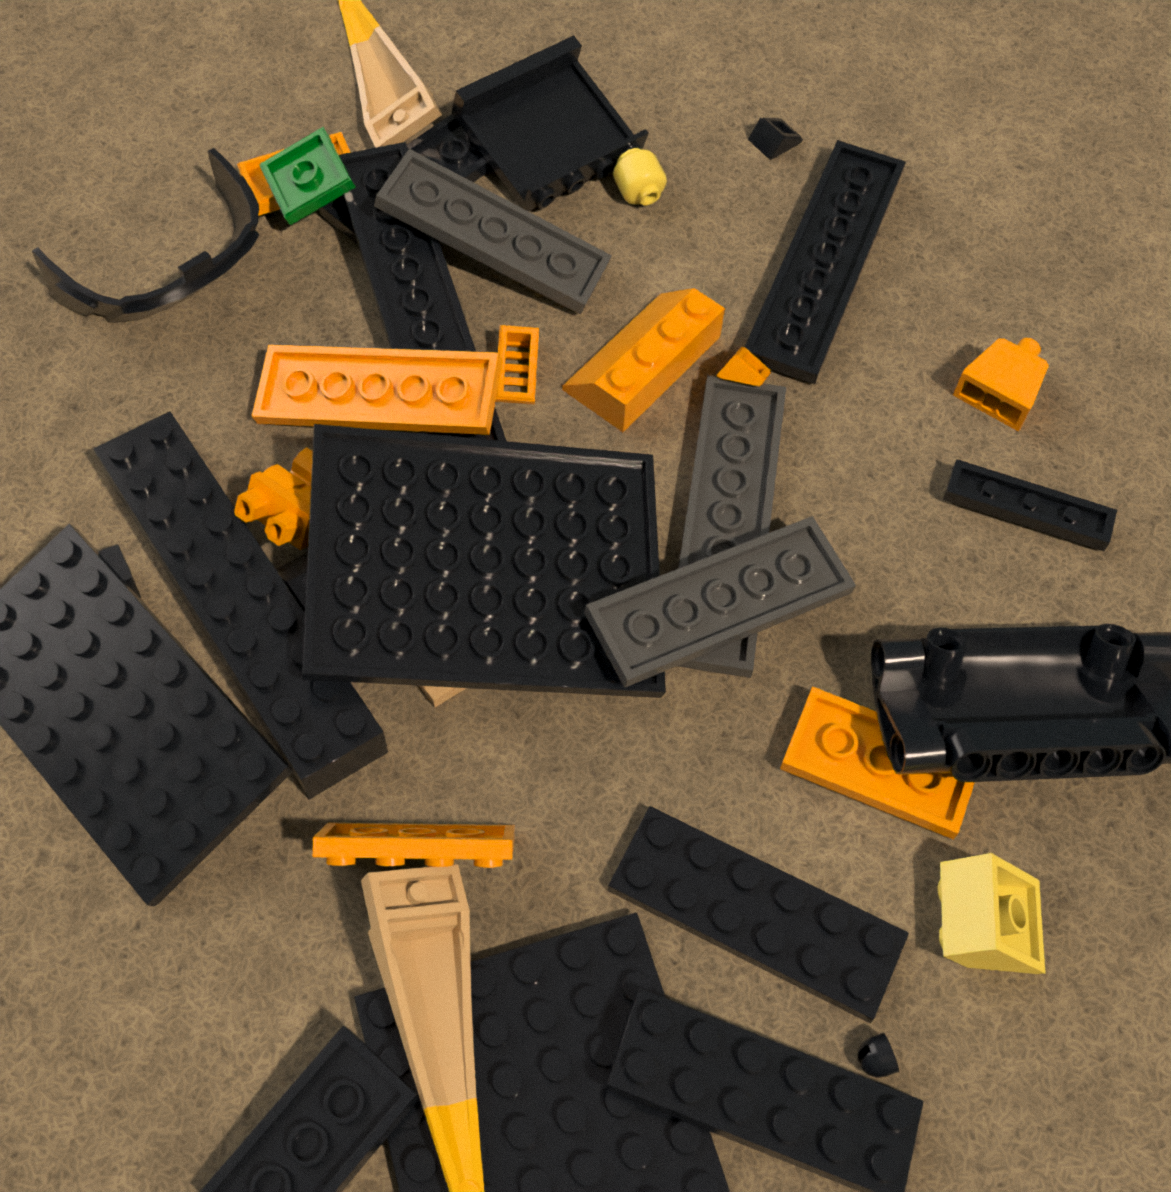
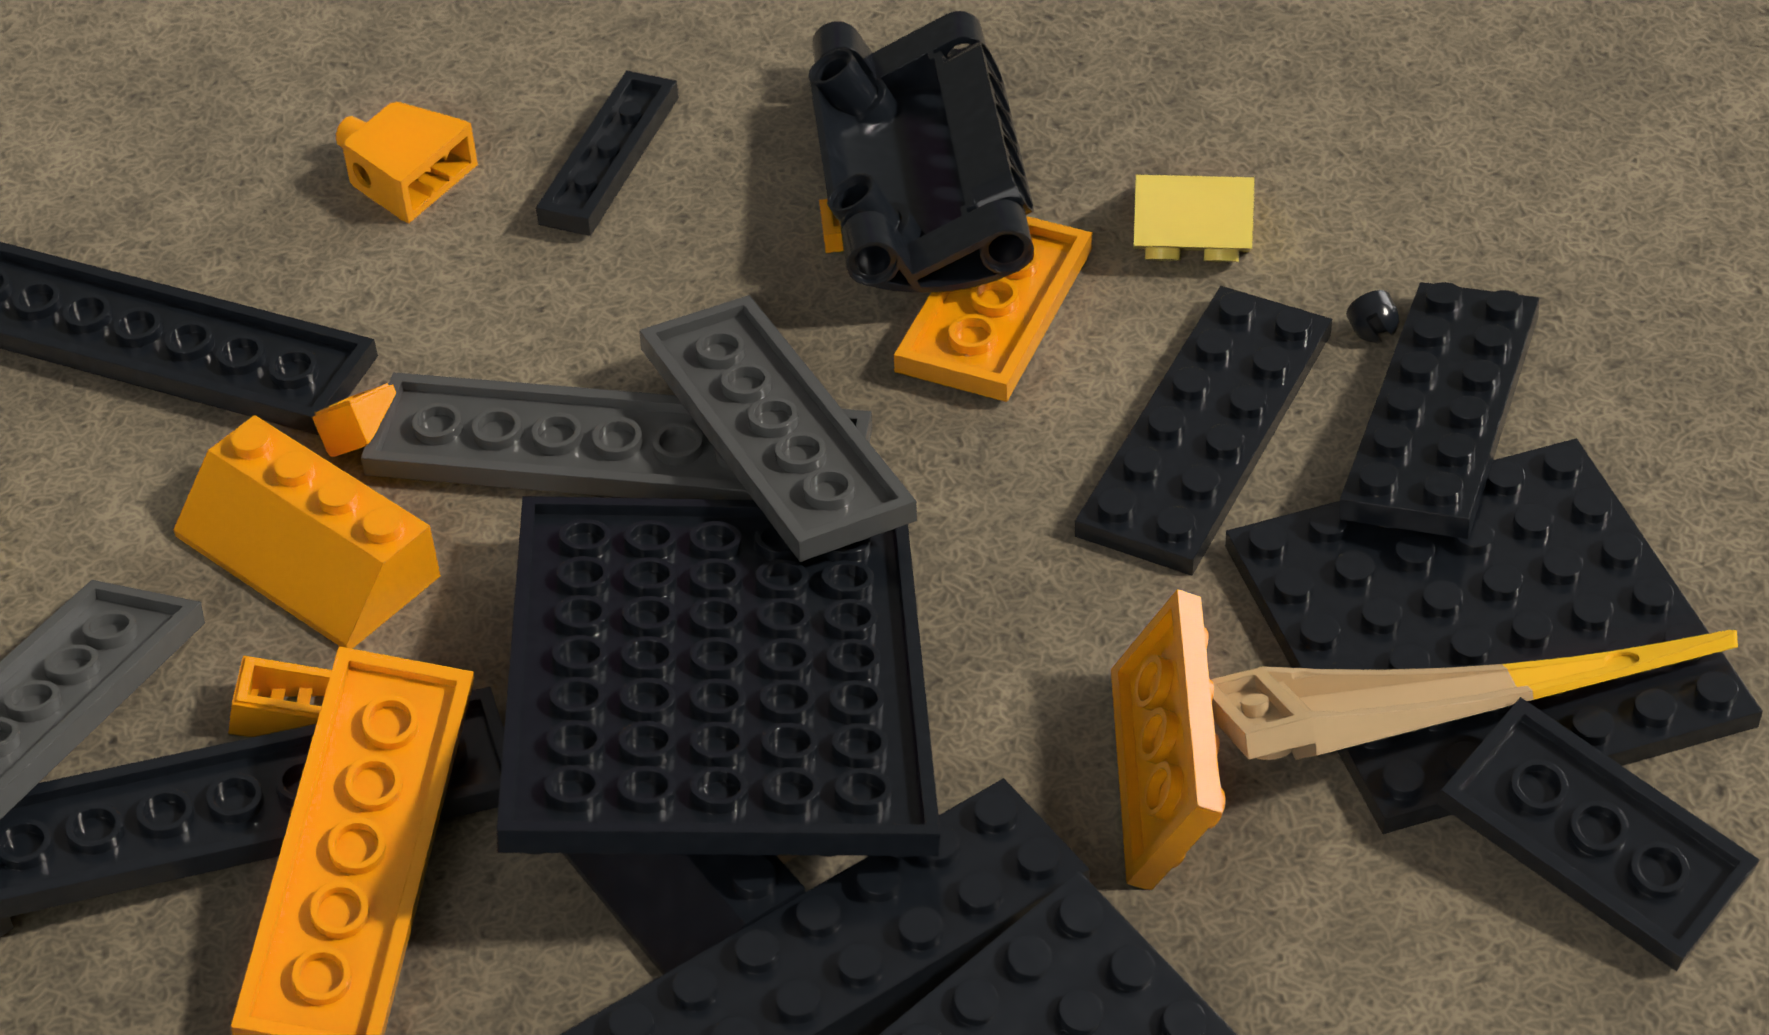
camera: 85 degrees left, 15 degrees down
light orange hips [234,447,312,550] -> none

